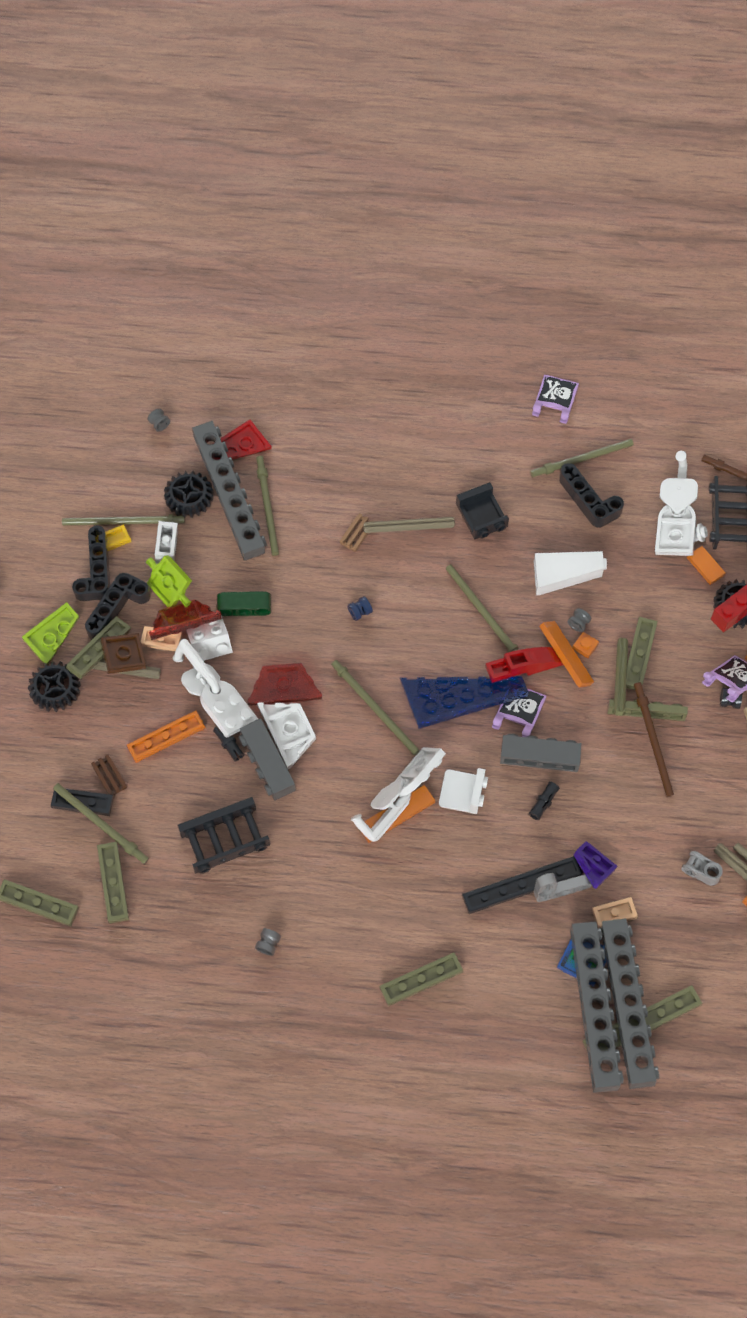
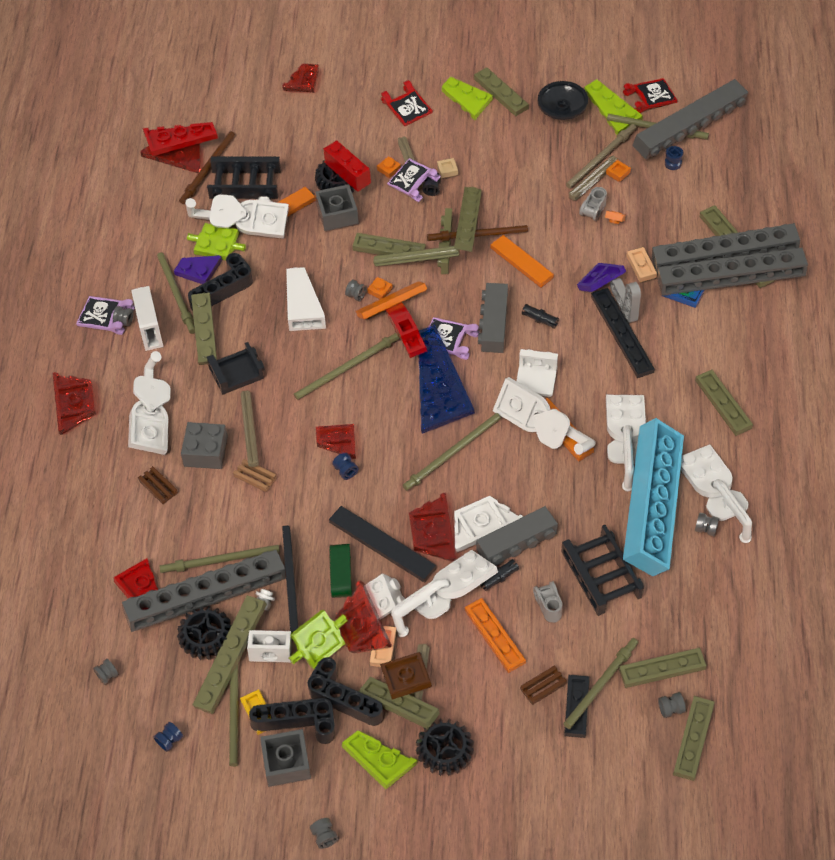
camera: 90 degrees left, 10 degrees down
none -> clear red wing [53,372,96,435]
none -> dark grey wheel [113,306,133,326]
none -> white plate [128,351,170,455]
none -> white slope [131,286,163,351]
none -> reddish brown tile [138,466,178,504]
none -> dark blue wheel [153,722,183,752]
none -> dark purple wing [174,256,222,284]
none -> dark grey brick [181,422,228,469]
none -> lime plate [187,223,246,260]
none -> olive plate [191,293,217,365]
none -> olive plate [193,595,267,714]
none -> white plate [255,589,275,610]
none -> dark grey brick [260,729,311,787]
none -> black tile [282,525,298,641]
none -> dark grey brick [315,184,359,231]
none -> clear red wing [316,424,356,459]
none -> black tile [329,506,436,583]
none -> olive plate [454,187,482,252]
none -> orange tile [490,235,554,288]
none -> light grey piece [533,581,562,623]
none -> orange plate [605,210,626,224]
none -> white plate [606,395,646,491]
none -> medium azure brick [623,418,684,577]
none -> dark grey wheel [658,692,686,718]
none -> white plate [680,445,752,543]

